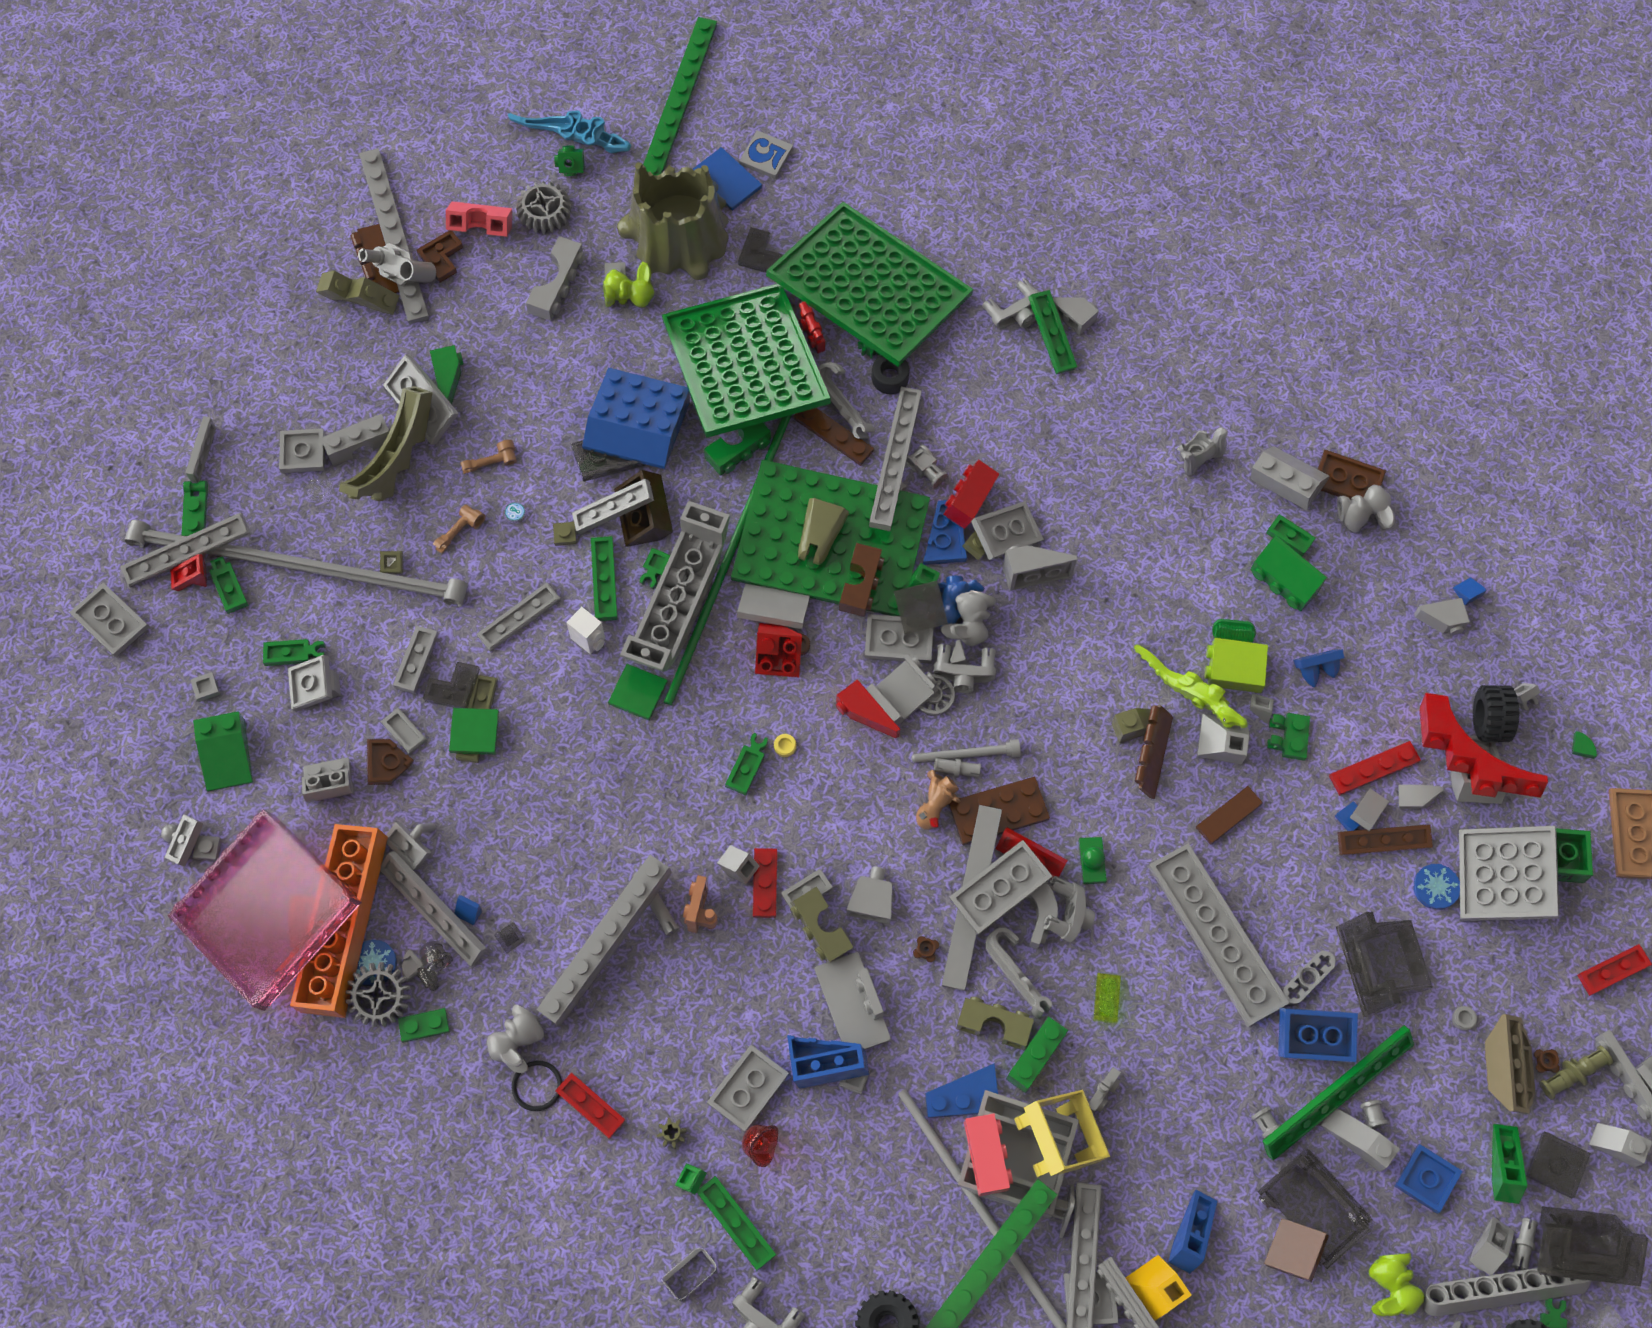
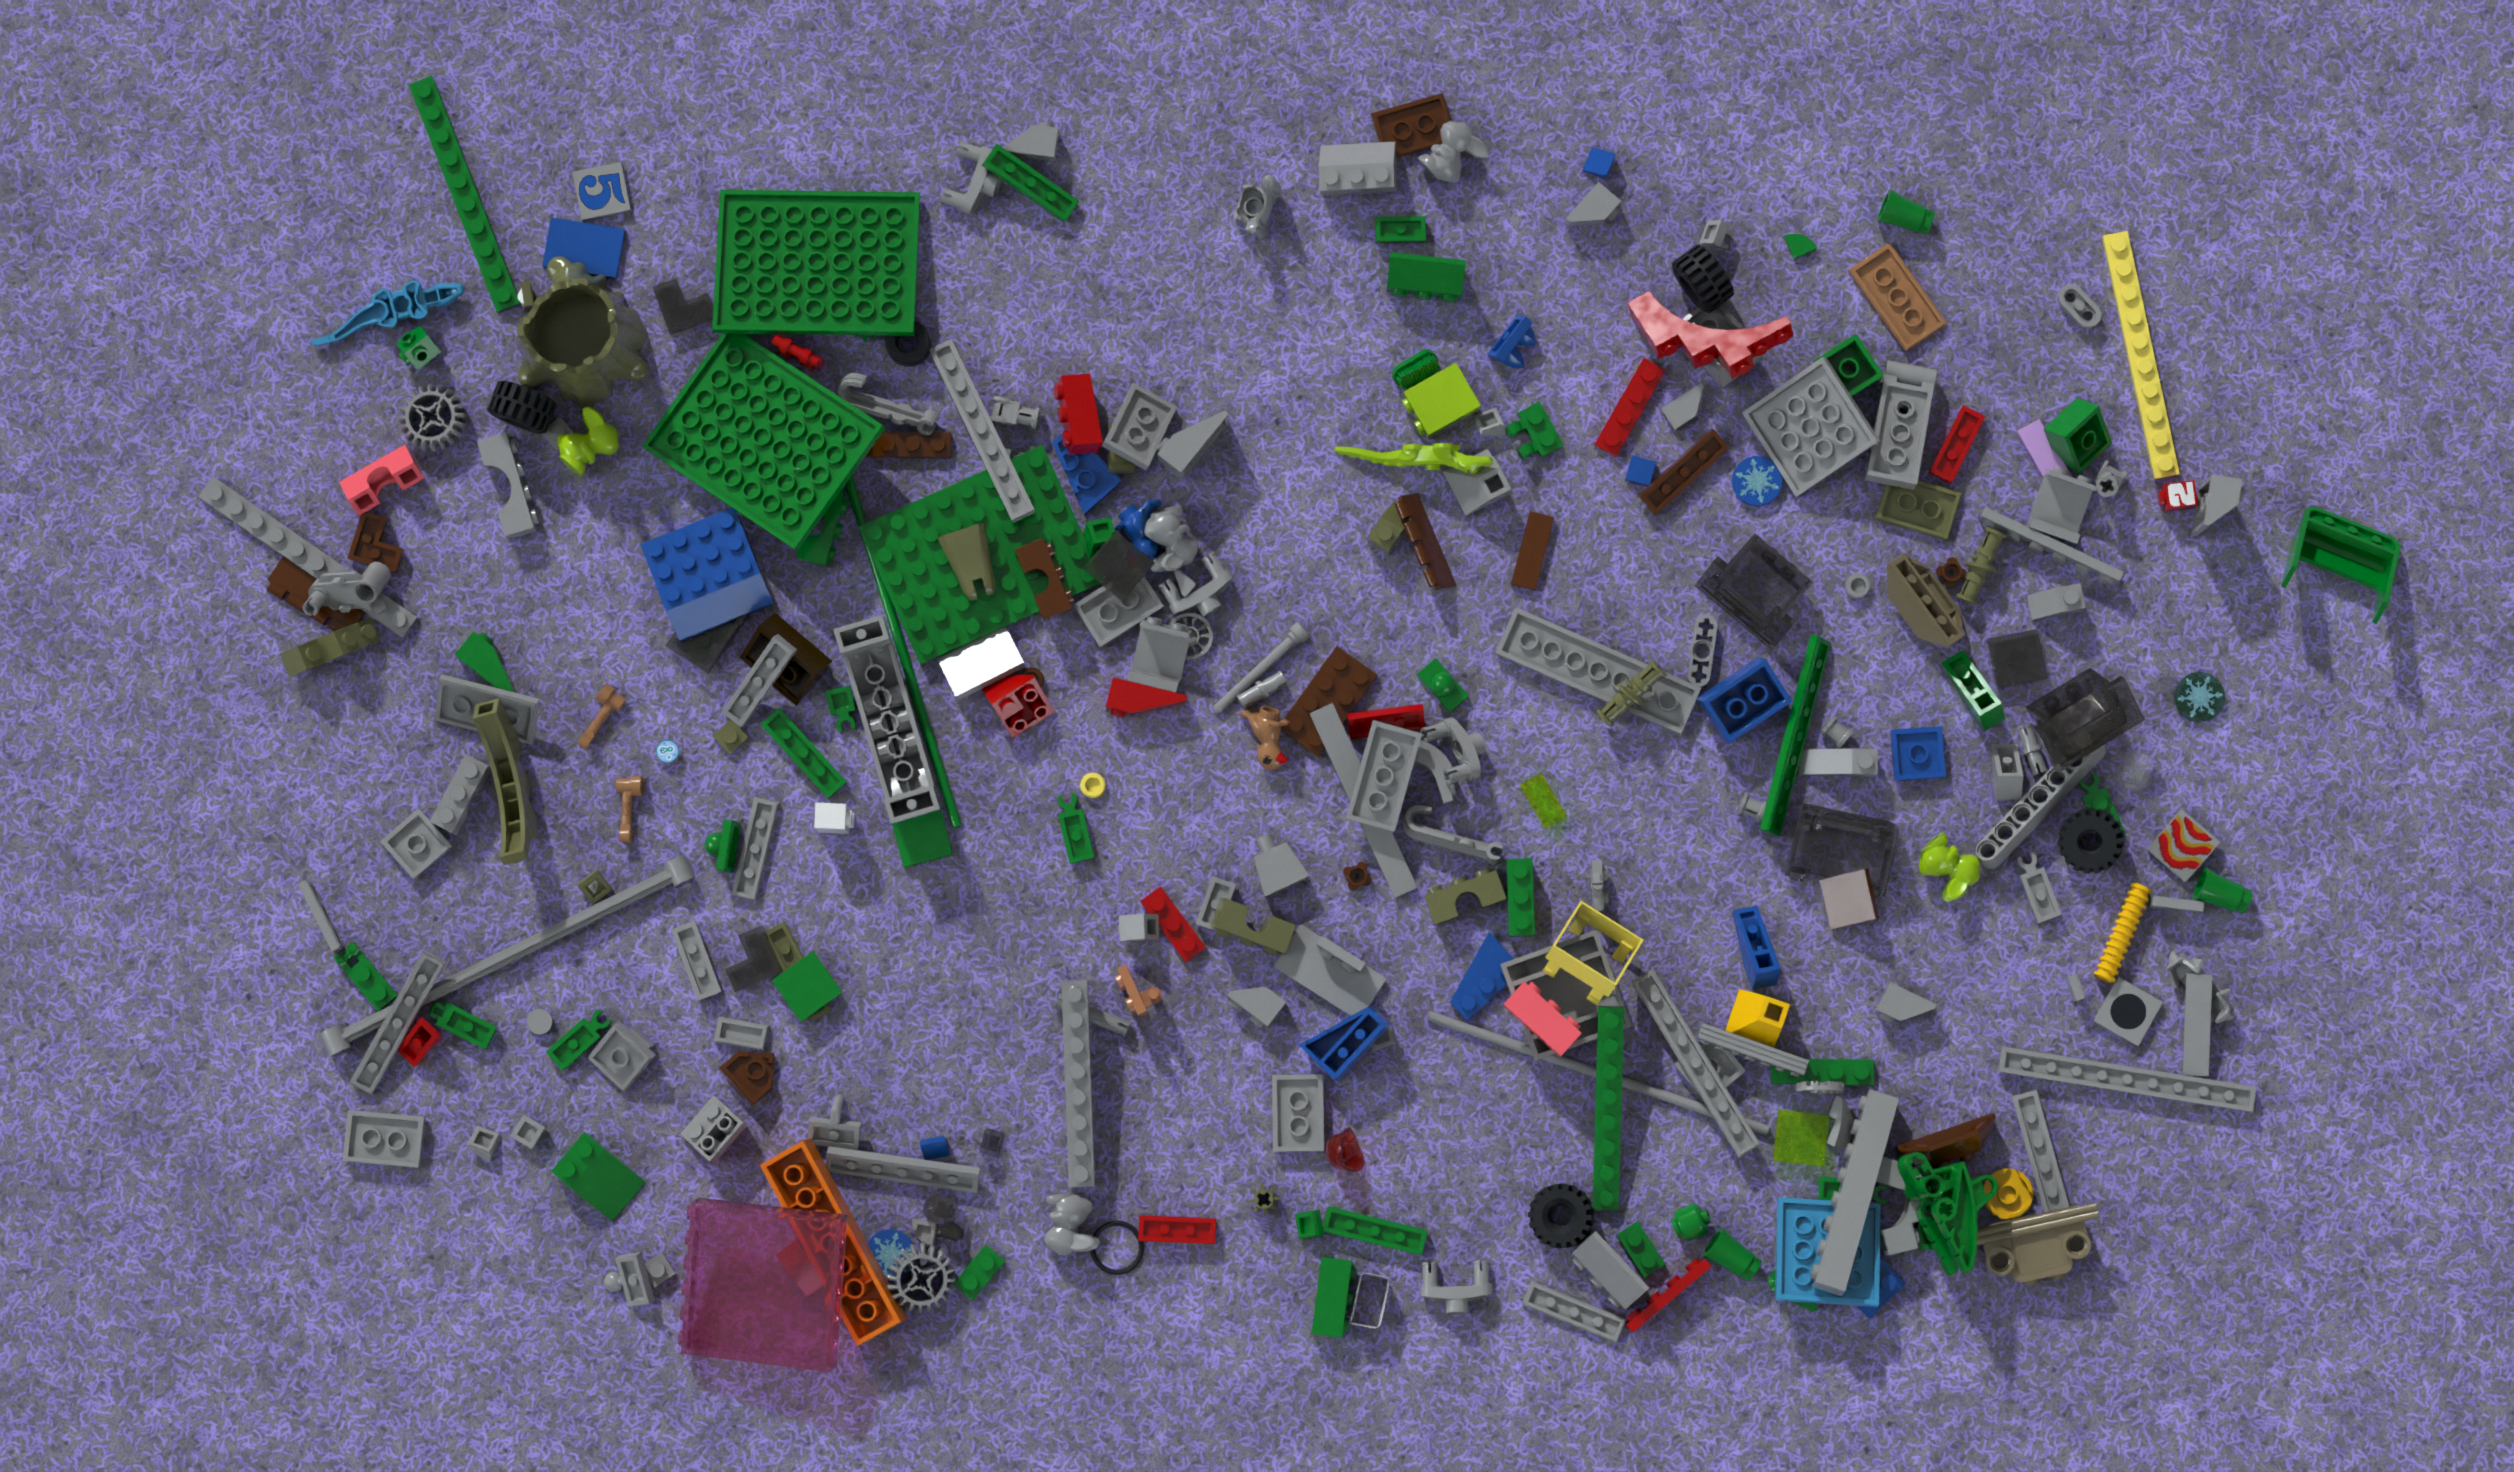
camera: 30 degrees left, 15 degrees up
light grey piece [1053,1184,1075,1238] -> none
light grey tile [1350,788,1389,831] -> none
none -> light grey slope [467,1126,501,1162]
none -> black tyre [487,381,557,434]
none -> light grey tile [527,1009,553,1035]
none -> green tile [704,819,741,873]
none -> light grey slope [1227,987,1286,1028]
none -> green brick [1311,1257,1356,1338]
none -> olive piece [1596,659,1667,727]
none -> light grey hinge [1865,360,1937,490]
none -> olive tile [1875,479,1962,541]

